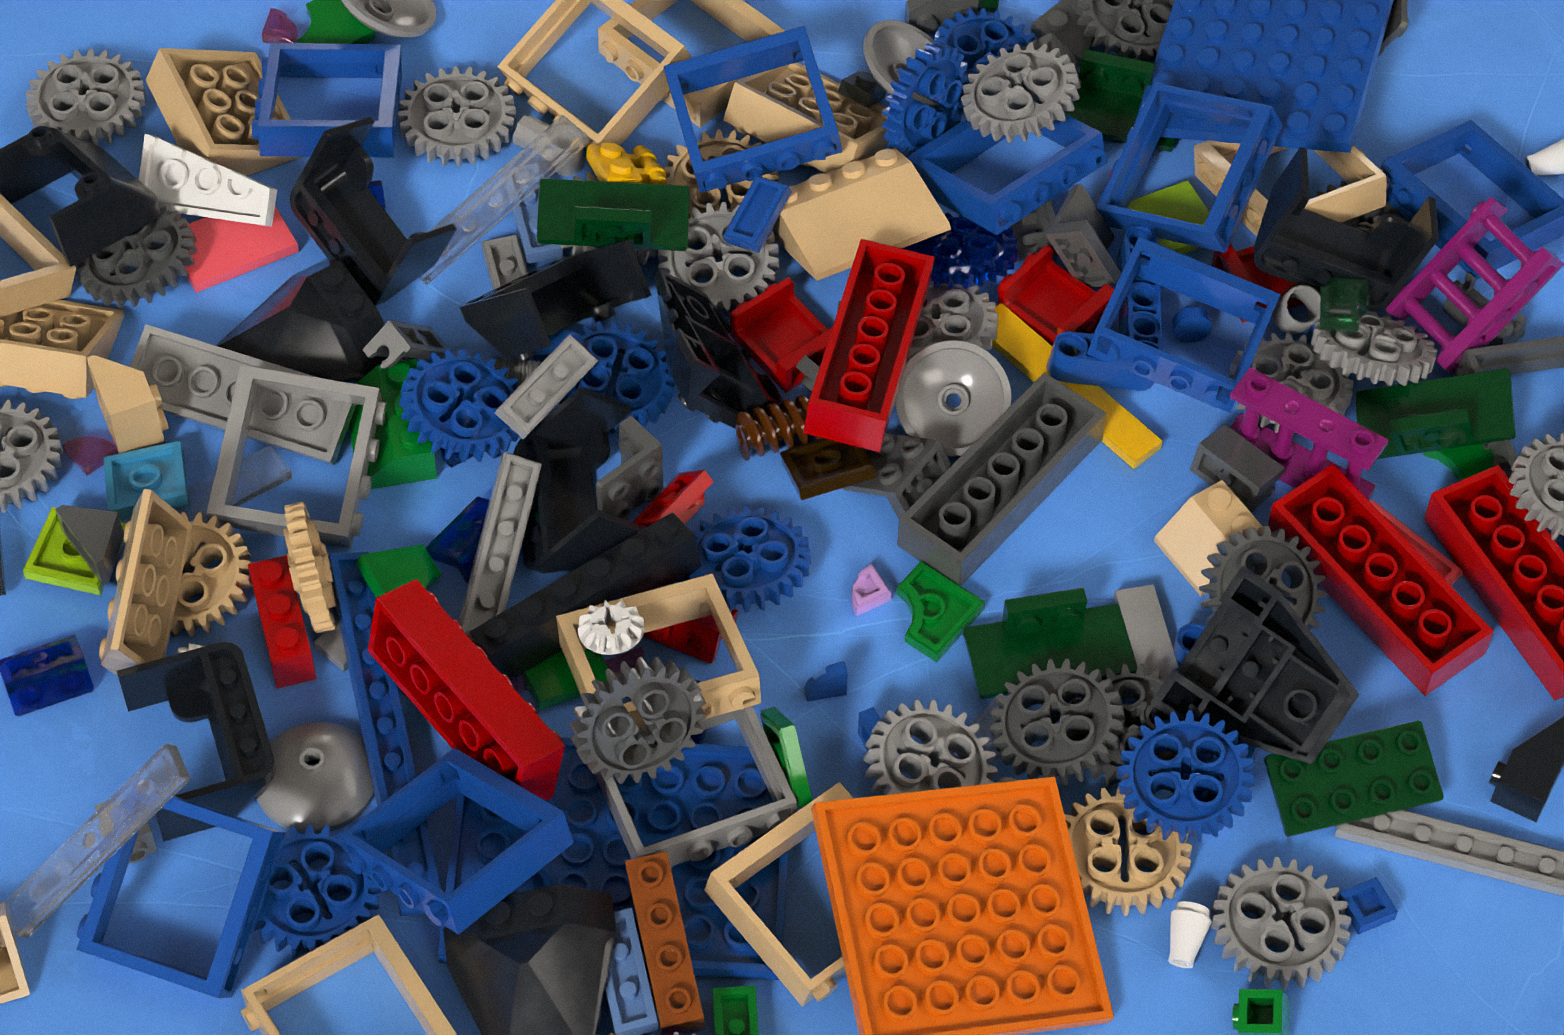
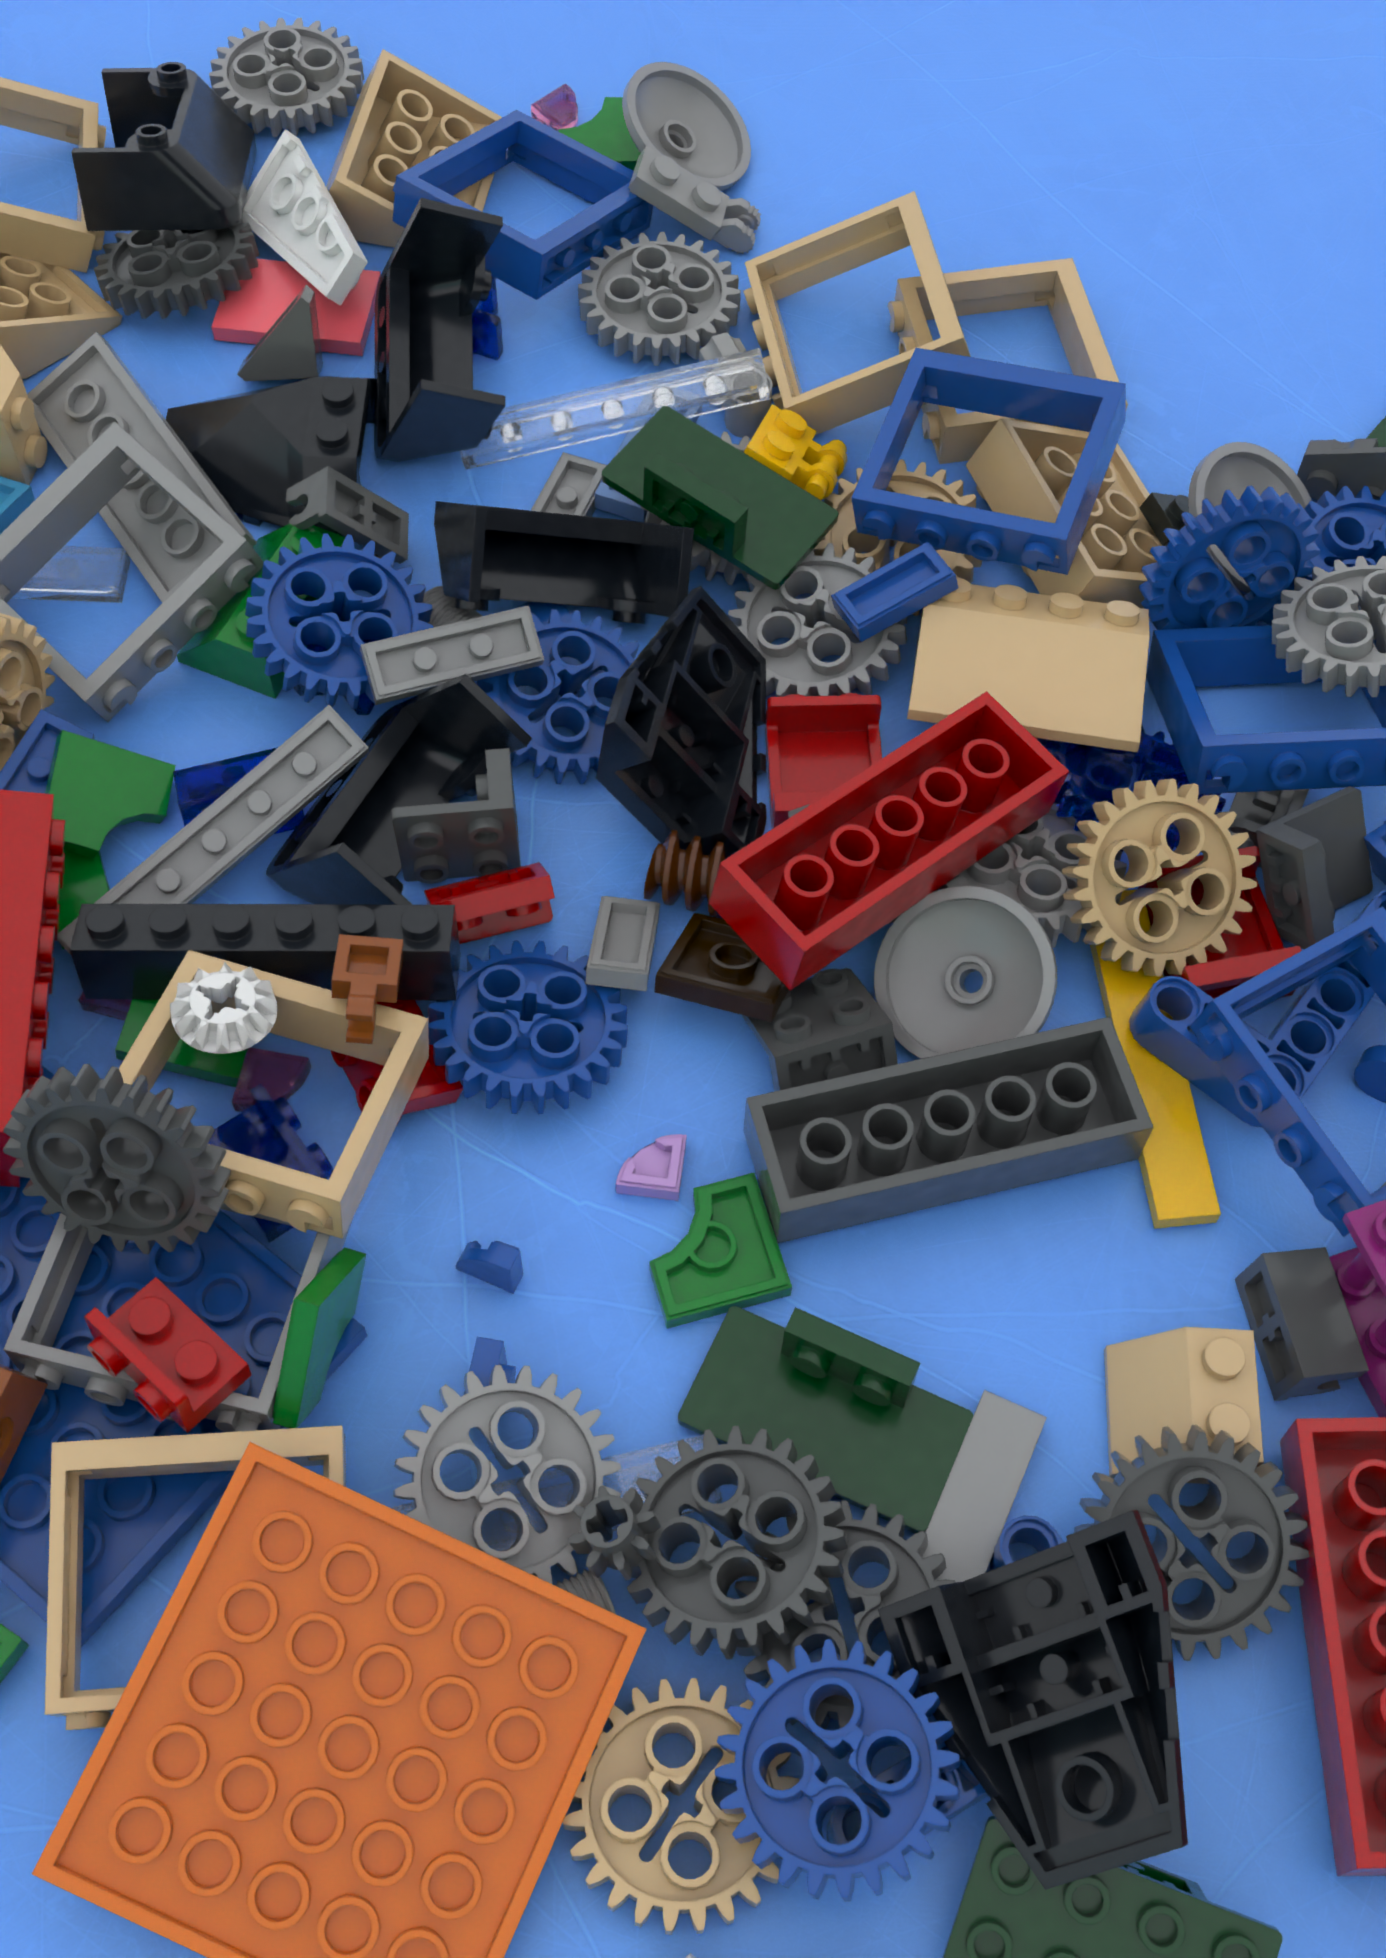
camera: 35 degrees right, 5 degrees up
none -> red bracket [84,1277,252,1433]
none -> dark grey slope [237,285,323,381]
none -> dark orange plate [331,934,403,1044]
none -> dark grey gear [568,1485,661,1581]
none -> light grey tile [586,896,660,991]
none -> light grey hinge [628,145,761,254]
none -> tan gear [1062,779,1257,976]

